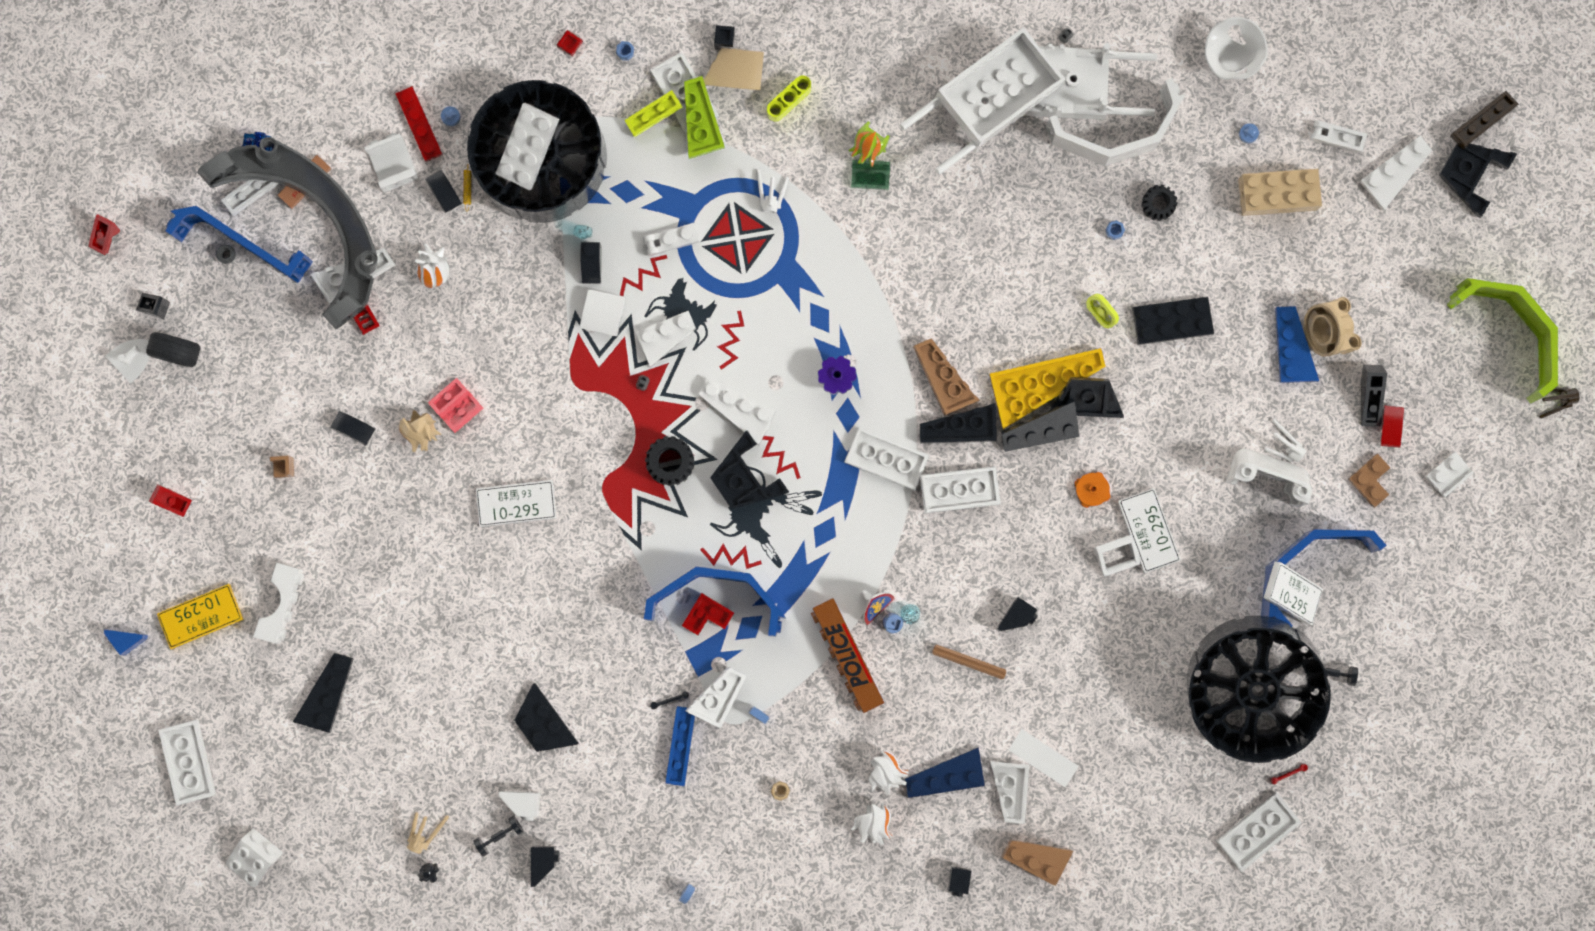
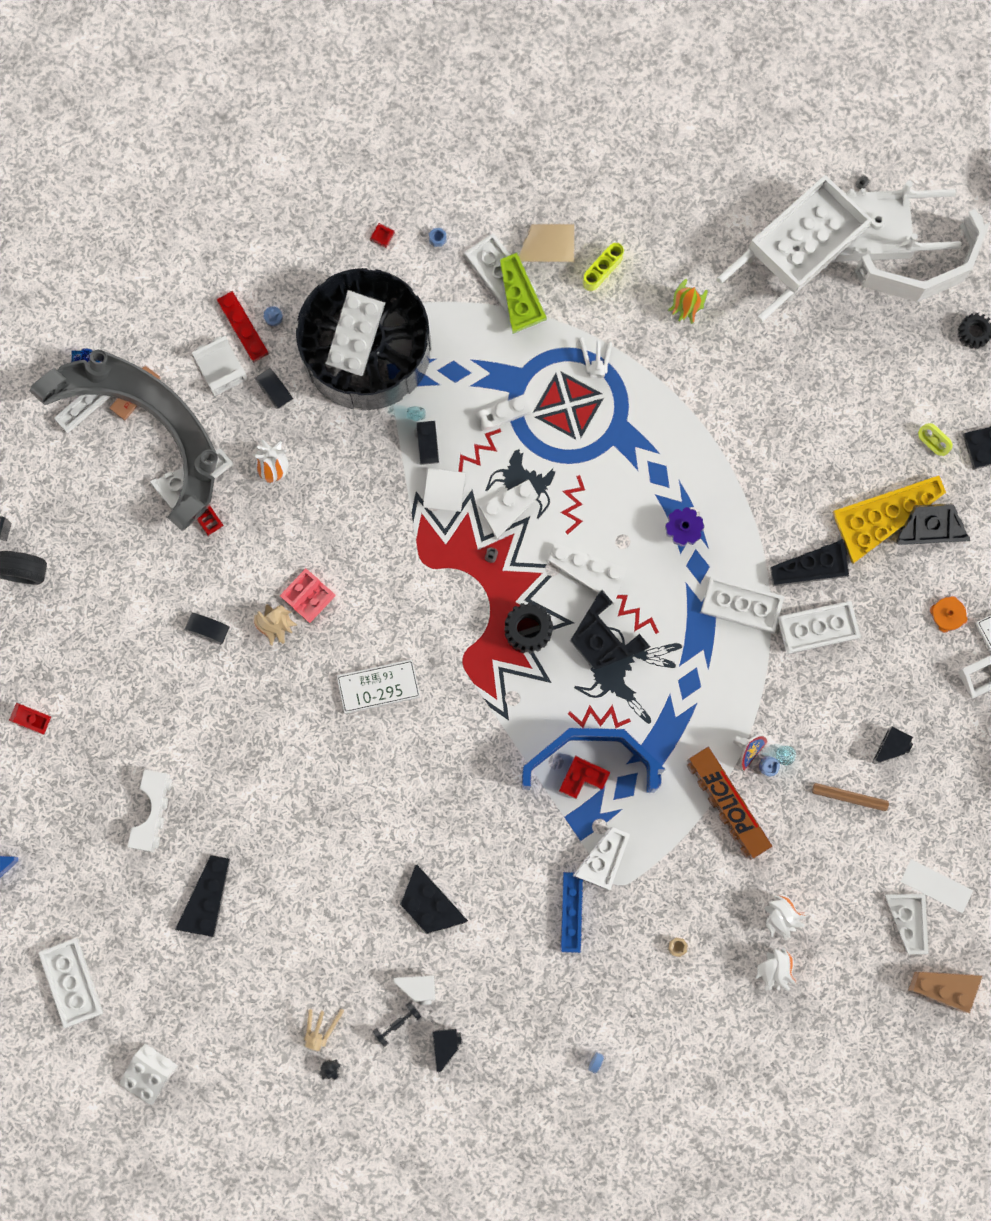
camera: 10 degrees left, 5 degrees down
yellow tile [157,584,244,650] -> none
blue panel [165,206,313,283] -> none
dark grey plate [216,245,236,264] -> none
medium nougat panel [270,456,295,478] -> none
yellow piece [463,164,472,212] -> none
neon yellow plate [624,90,683,137] -> none
black hinge [650,691,689,709] -> none
black panel [714,25,735,50] -> none
medium blue tile [749,706,769,724] -> none
clear green plate [851,160,890,190] -> none
dark blue wing [905,747,985,798] -> none
medium nougat wing [913,338,980,416] -> none
black brick [947,866,972,897] -> none
black wing [1001,399,1080,452] -> none
medium blue tile [1105,220,1125,240] -> none

